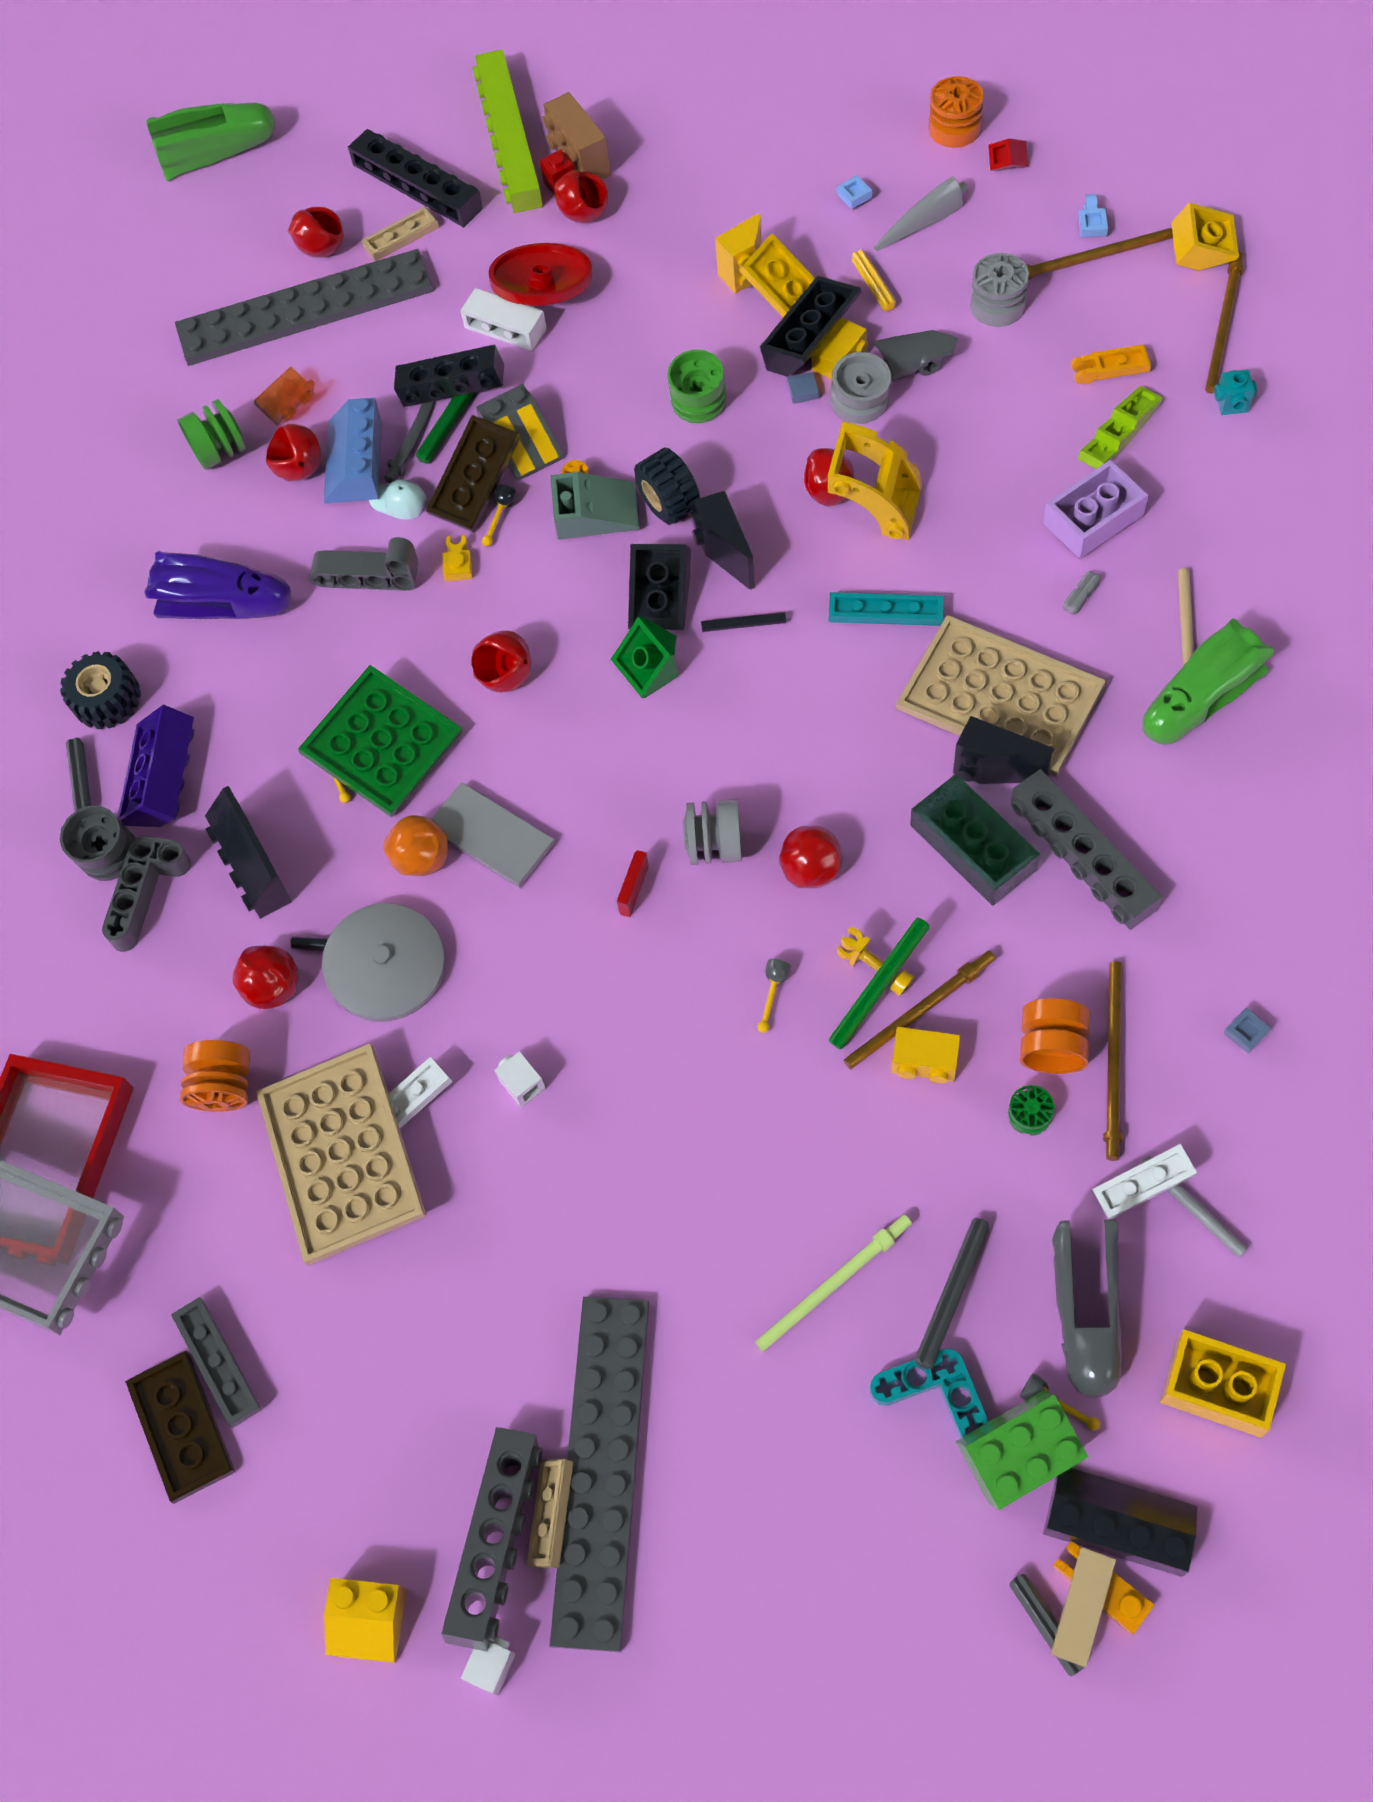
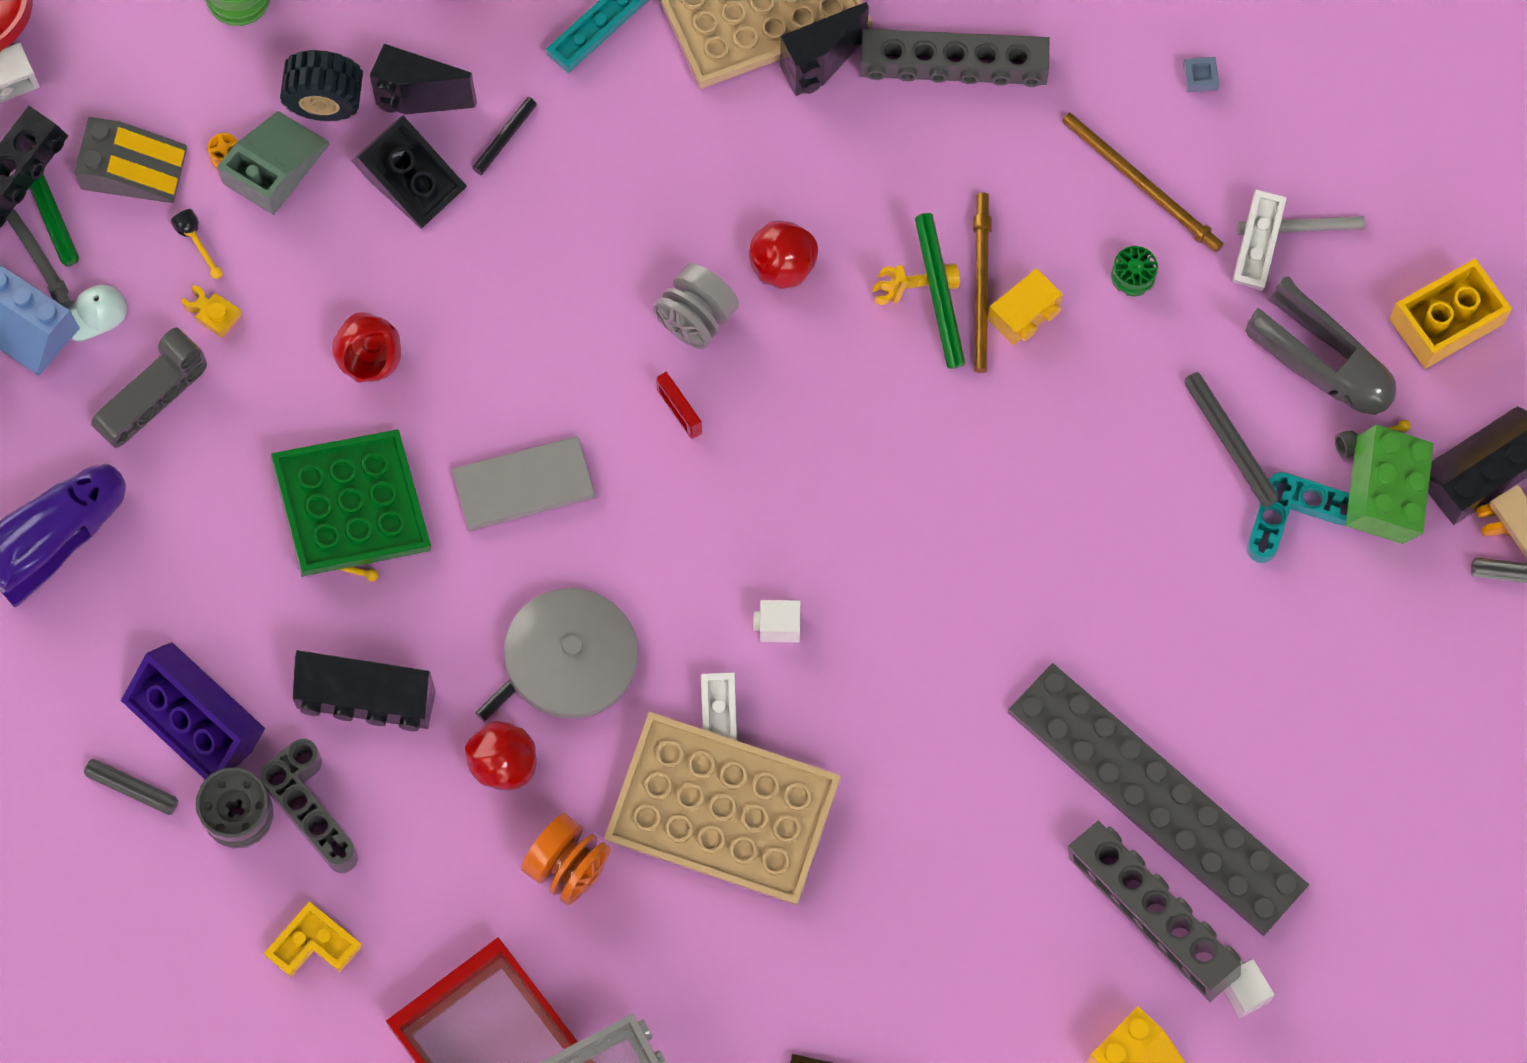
camera: 60 degrees left, 5 degrees up
black wheel [60,651,141,729] -> none
dark grey plate [171,1297,262,1428] -> none
orange piece [383,815,448,876] -> none
dark brown tile [426,415,521,533] -> none
tan tile [526,1459,573,1568] -> none
green slope [610,617,678,698] -> none
yellowish green bar [755,1214,912,1352] -> none
hinge [757,959,791,1033] -> none
clear green brick [910,774,1040,906] -> none
orange wheel [1020,998,1090,1074] -> none
none -> yellow plate [264,901,362,978]

